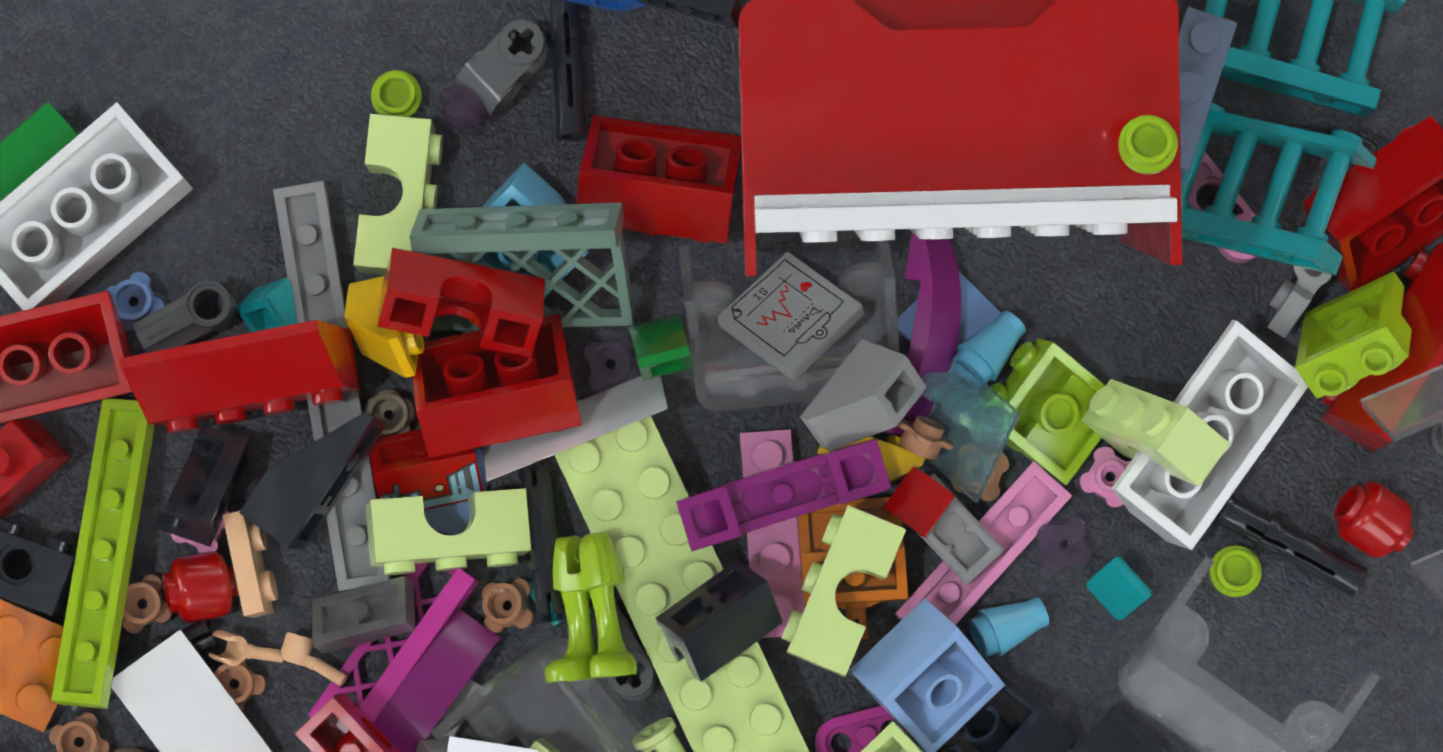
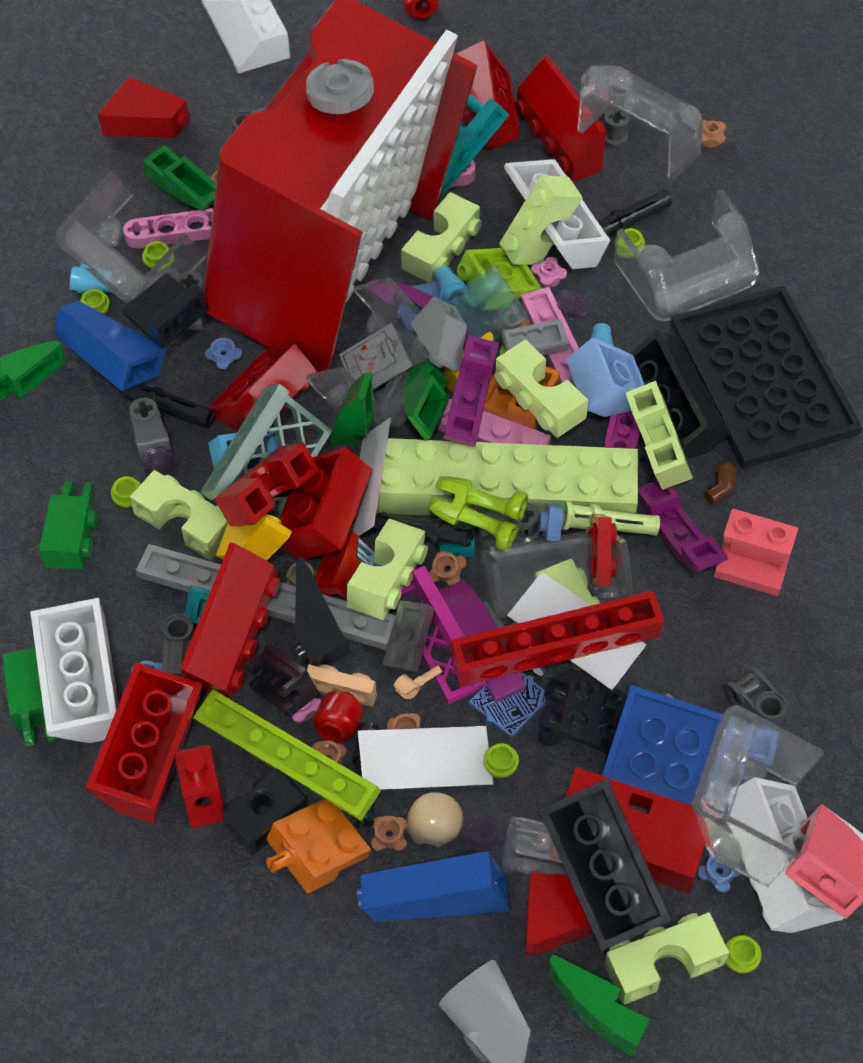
camera: 65 degrees left, 25 degrees down
light nougat hand [208,630,284,666] -> none
black hinge [655,559,783,682] -> none
red slope [883,466,956,538] -> none
nougat plate [897,415,955,460] -> none
teal slope [1086,556,1152,620] -> none
lime plate [1118,115,1178,174] -> none
light grey plate [1268,266,1332,338] -> none
lime plate [1295,271,1412,399] -> none
red head [1334,481,1414,558] -> none
none -> green hinge [39,481,98,570]
none -> medium blue plate [205,338,242,370]
none -> light grey tile [306,59,374,114]
none -> yellowish green arch [401,192,482,283]
none -> green slope [403,359,449,440]
none -> medium blue plate [538,503,564,541]

